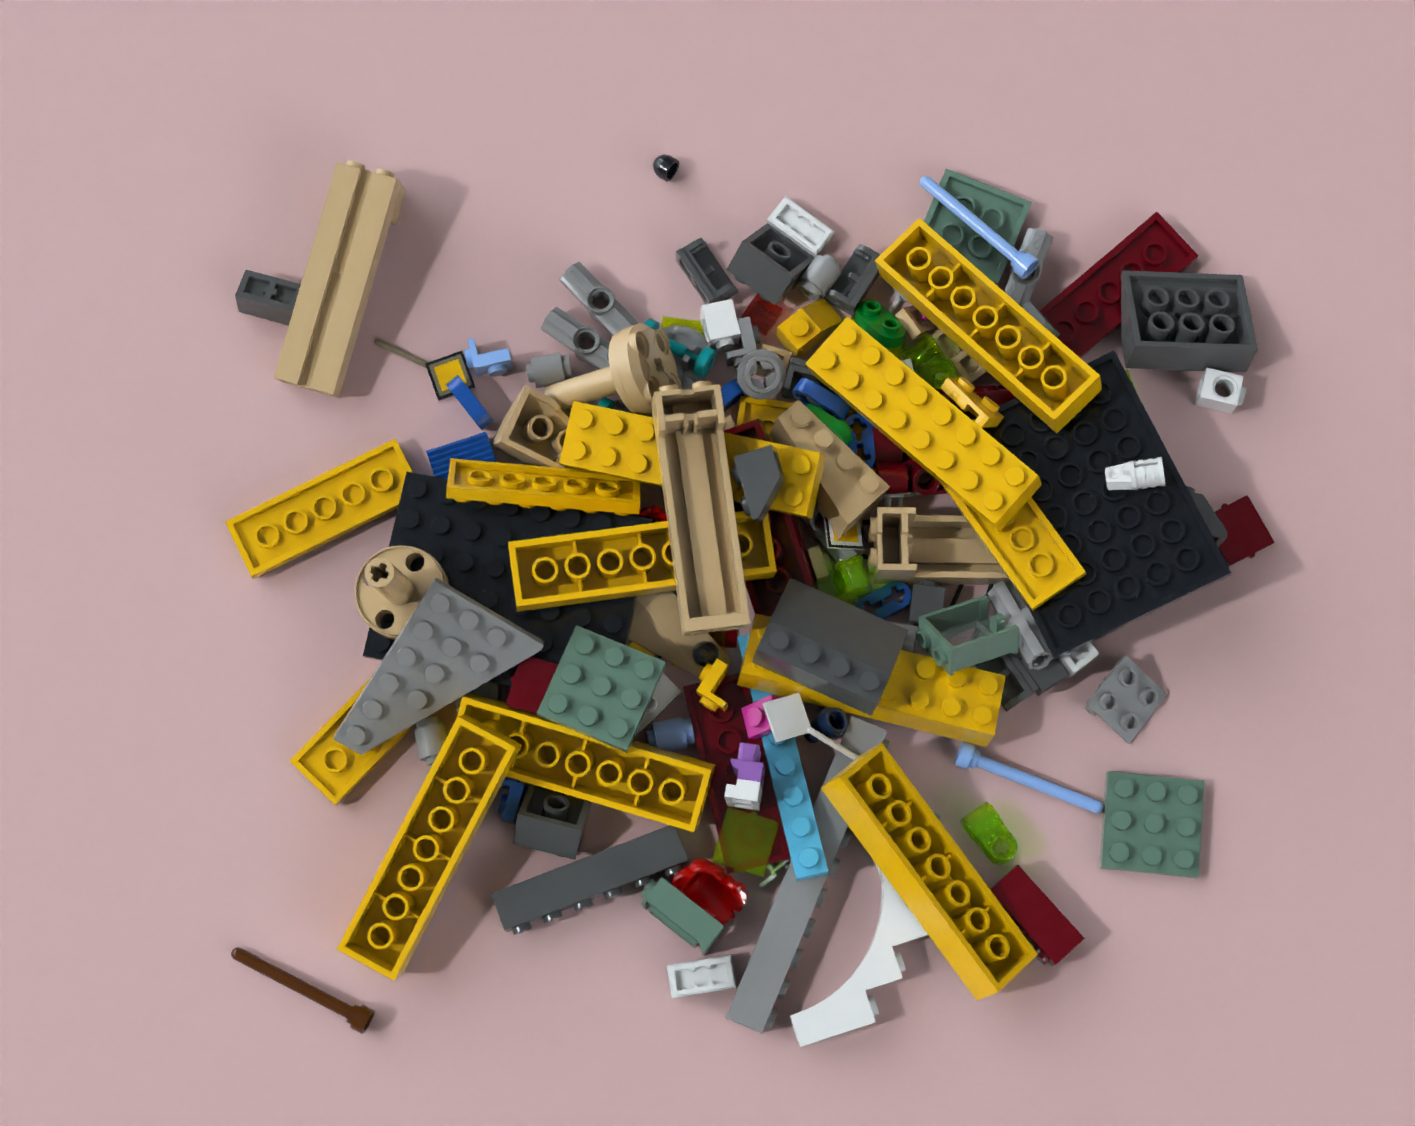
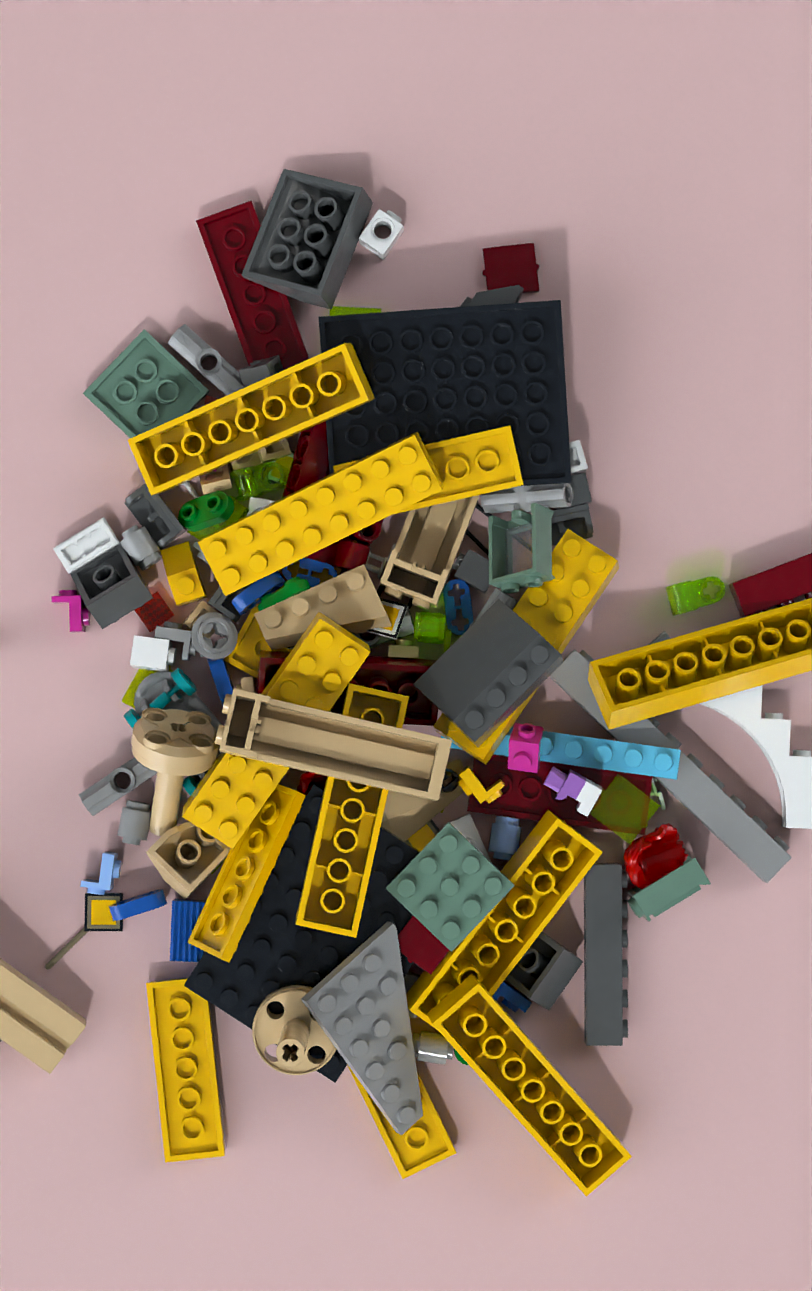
camera: 70 degrees left, 10 degrees up
reddish brown piece [231,947,375,1034] -> none
light grey piece [560,262,638,336] -> none
white plate [667,955,737,998] -> none
dark grey hinge [676,238,738,304] -> none
dark grey slope [732,445,785,522] -> none
white piece [762,693,859,760] -> none
dark blue cone [804,707,848,743] -> none
light blue piece [920,176,1039,279] -> none
yellow wing [940,377,1004,428] -> none
light blue piece [954,741,1103,813] -> none
light grey hinge [1085,654,1167,744] -> none
sand green plate [1100,771,1204,878] -> none
white hinge [1105,457,1165,490] -> none
none -> dark pink bracket [51,590,90,632]

